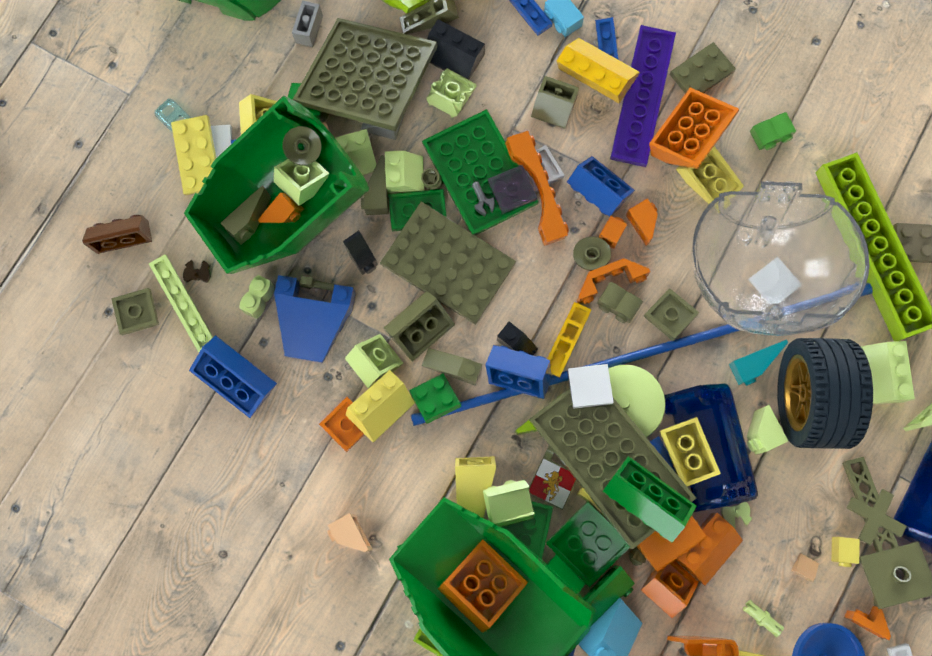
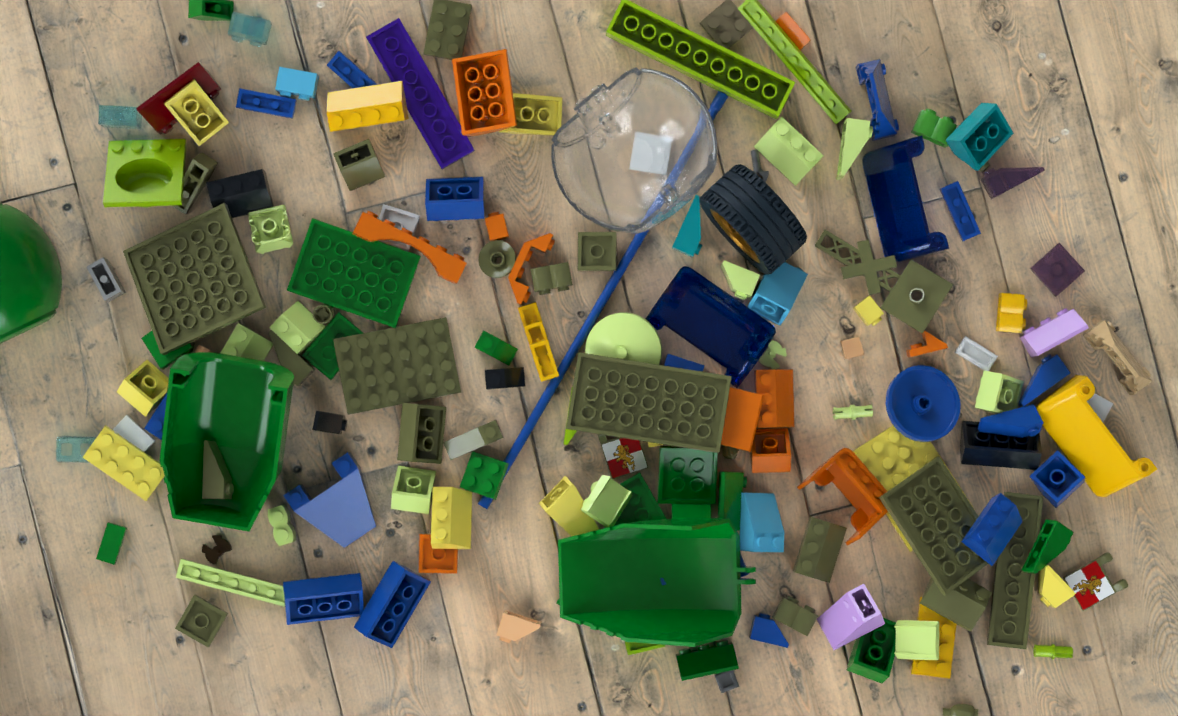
camera: 45 degrees left, 10 degrees up
reddish brown slope [82,215,152,254] -> none
orange slope [258,193,304,223] -> none
yellowish green slope [274,159,329,206] -> none
olive dish [283,126,321,165] -> none
olive bar [299,276,334,291] -> none
orange slope [438,540,528,633] -> none
flat silver bar [472,182,494,216] -> none
blue brick [485,345,551,399] -> none
clear purple plate [488,165,537,214] -> none
white tile [568,364,614,409] -> none
green slope [603,456,696,542] -> none
orange slope [626,198,658,246] -> none
light yellow slope [660,417,721,486] -> none
bright green brick [750,112,796,150] -> none
none -> green tile [96,522,127,565]
none -> blue slope [354,561,431,648]
none -> green slope [475,330,518,366]
none -> medium azure slope [746,261,808,326]

